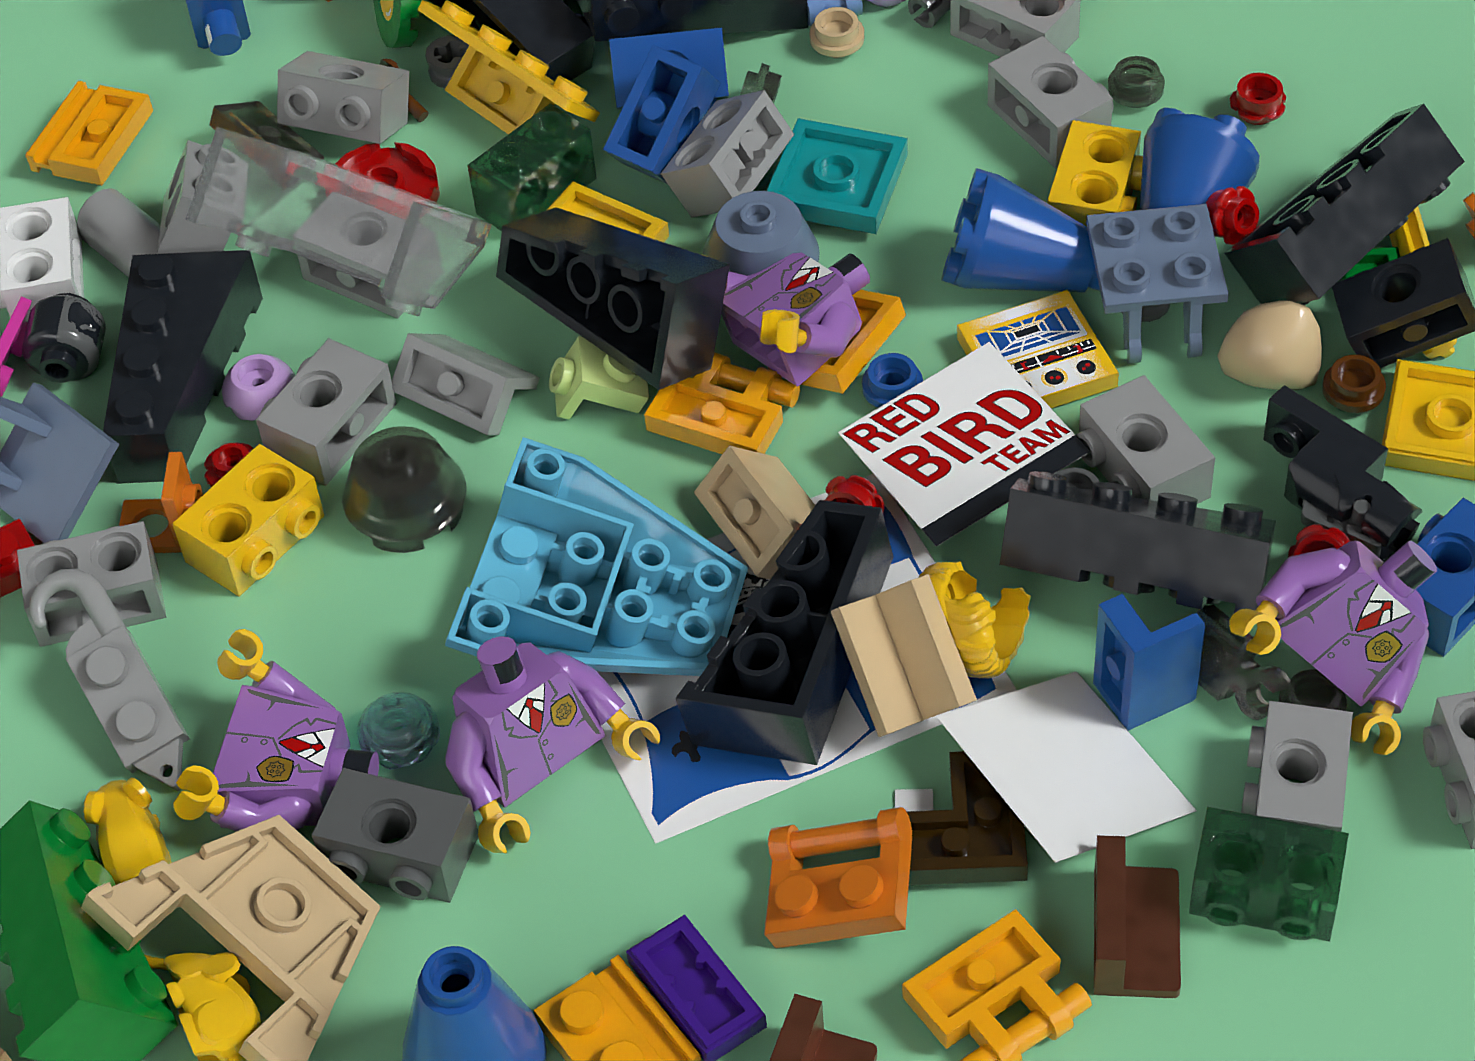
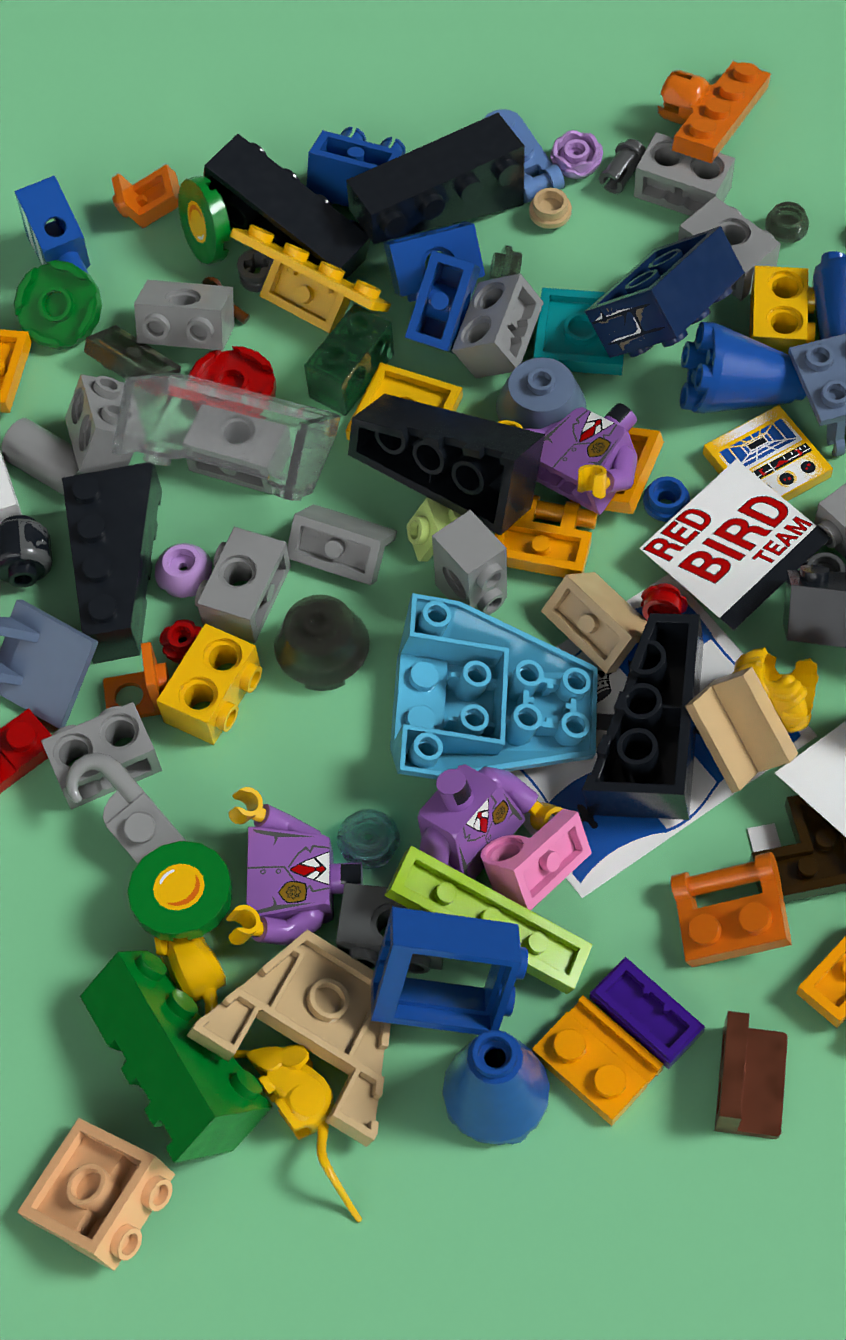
camera: 10 degrees left, 10 degrees up
none -> green tile [14,260,102,350]
none -> green tile [127,841,232,942]
none -> blue window [371,907,528,1035]
none -> lime plate [384,846,593,994]
none -> light grey brick [432,510,507,615]
none -> bright pink plate [480,809,592,910]
none -> dark blue brick [585,226,745,358]

